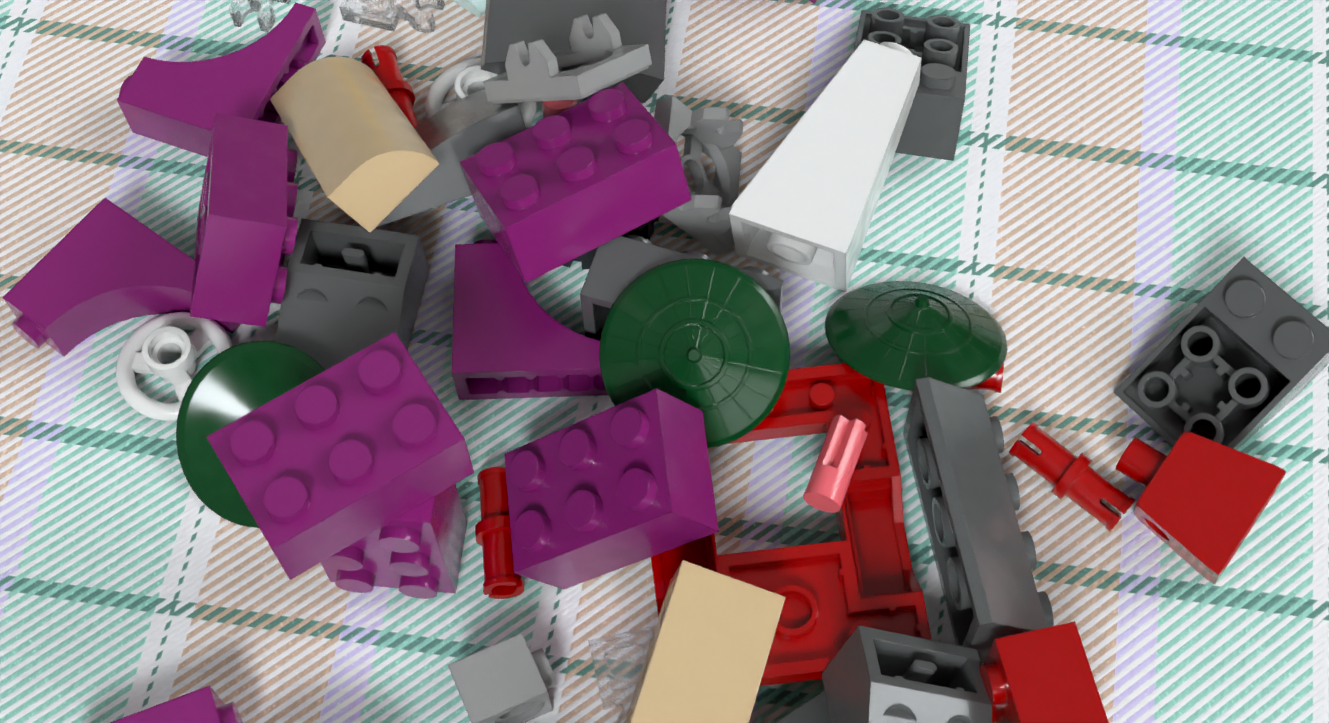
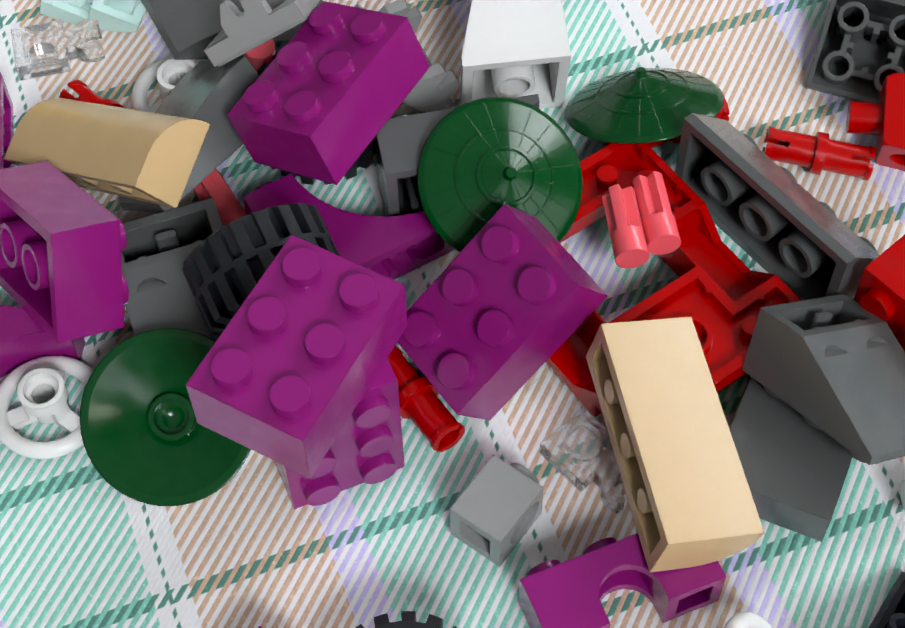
camera: 30 degrees left, 5 degrees down
none -> black tyre [182,203,340,338]
none -> coral piece [193,169,246,226]
none -> coral piece [602,184,649,268]

